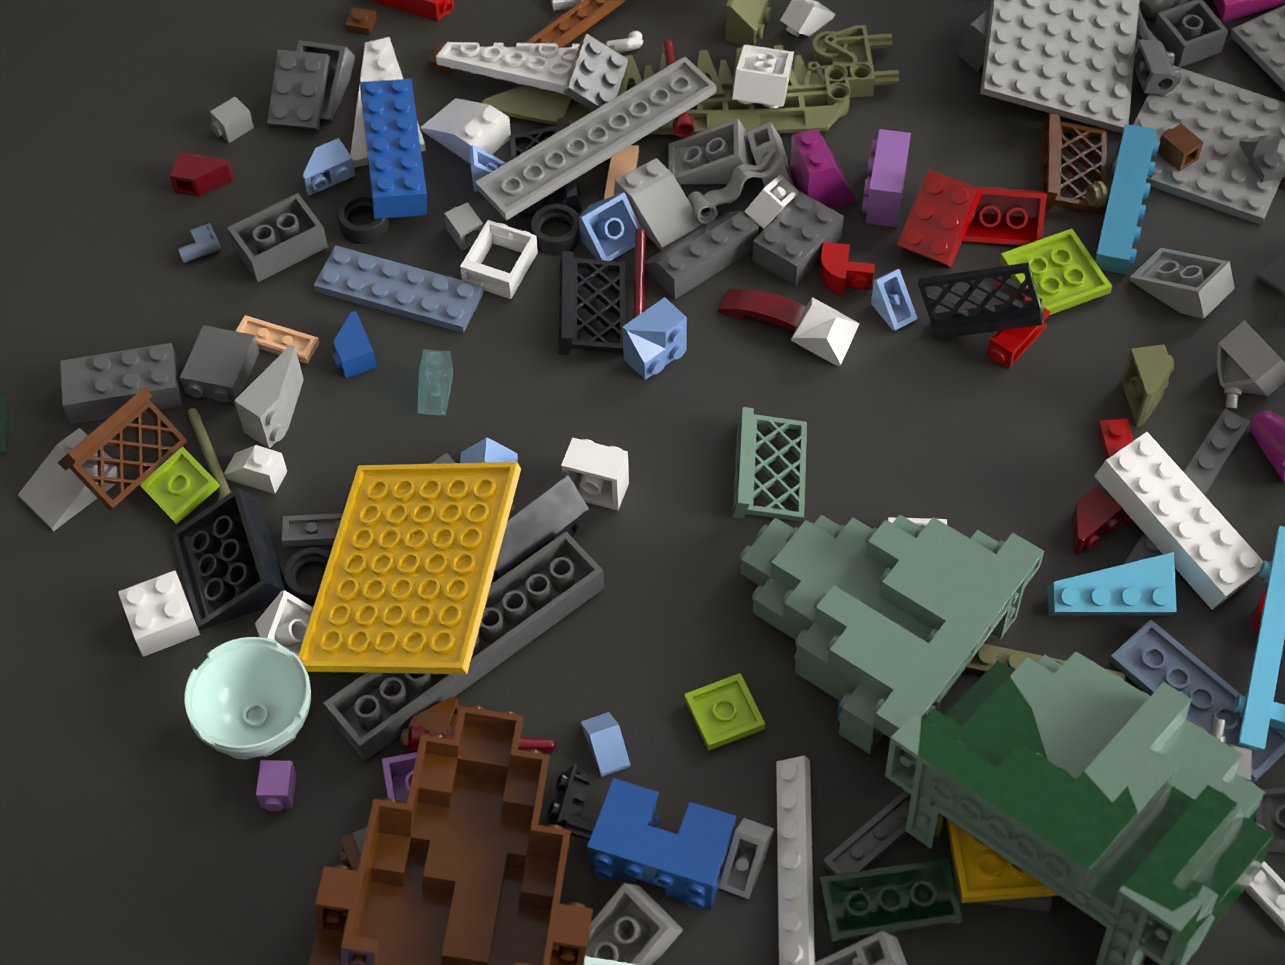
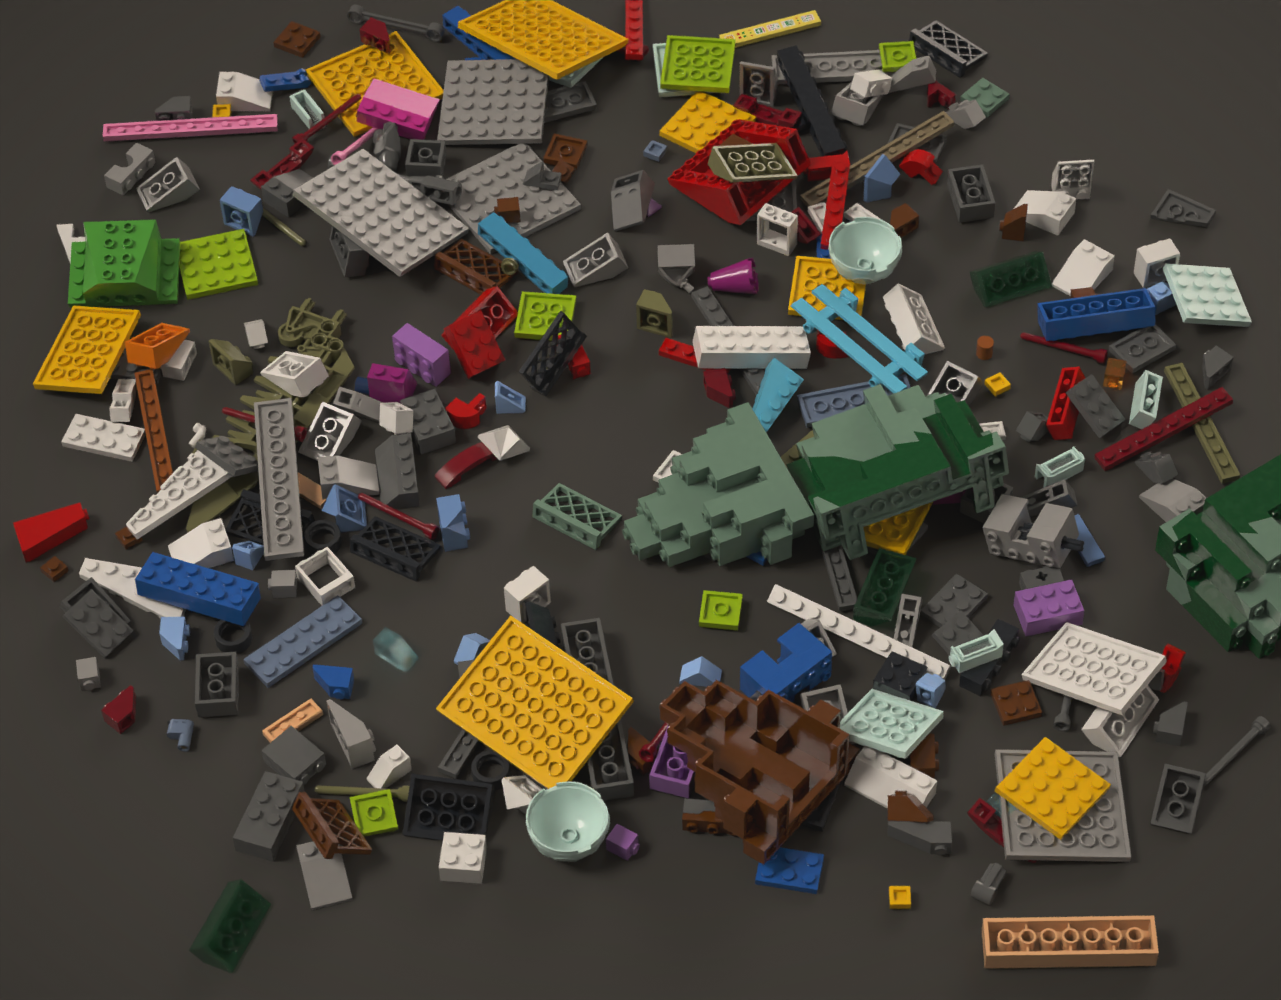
camera: 60 degrees left, 5 degrees down
light grey flag [688,148,784,224] -> none

